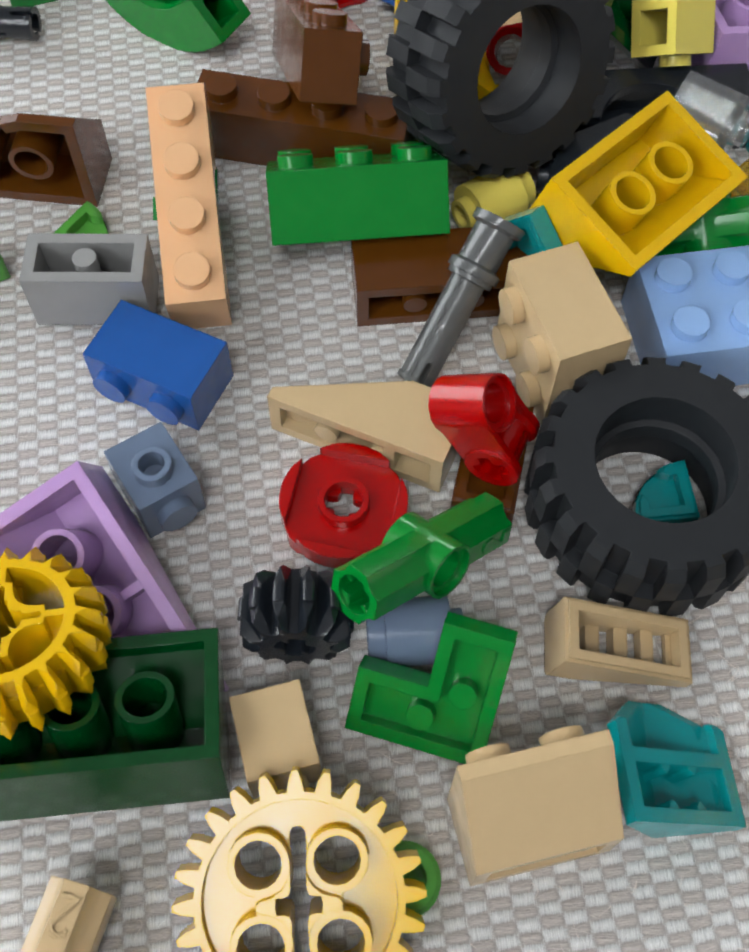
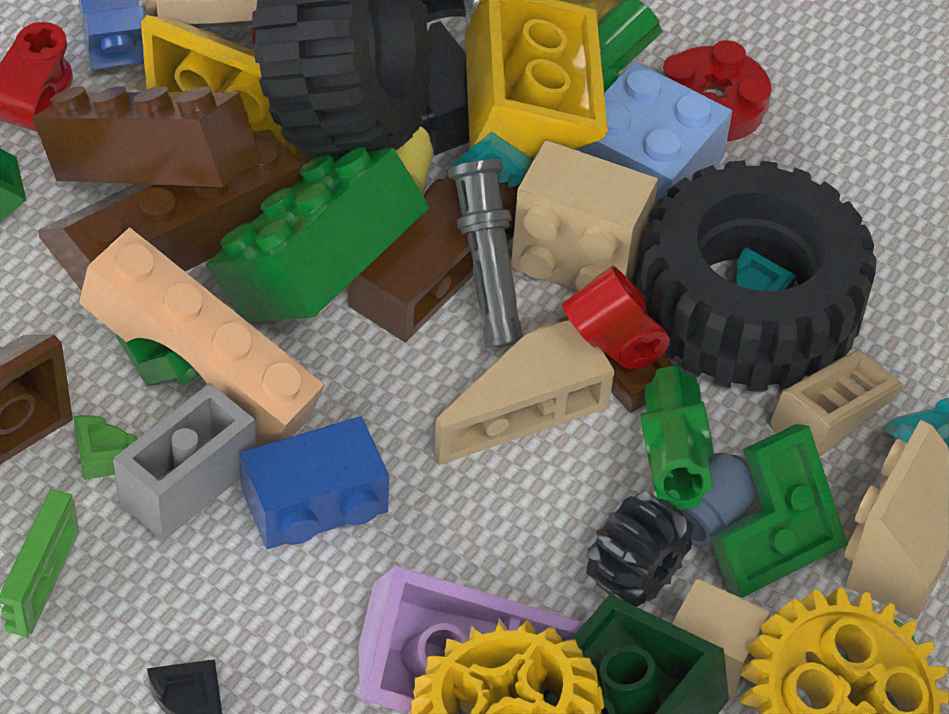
camera: 50 degrees left, 10 degrees down
sand blue brick [104,422,206,538] -> none
red plate [279,443,408,568] -> none

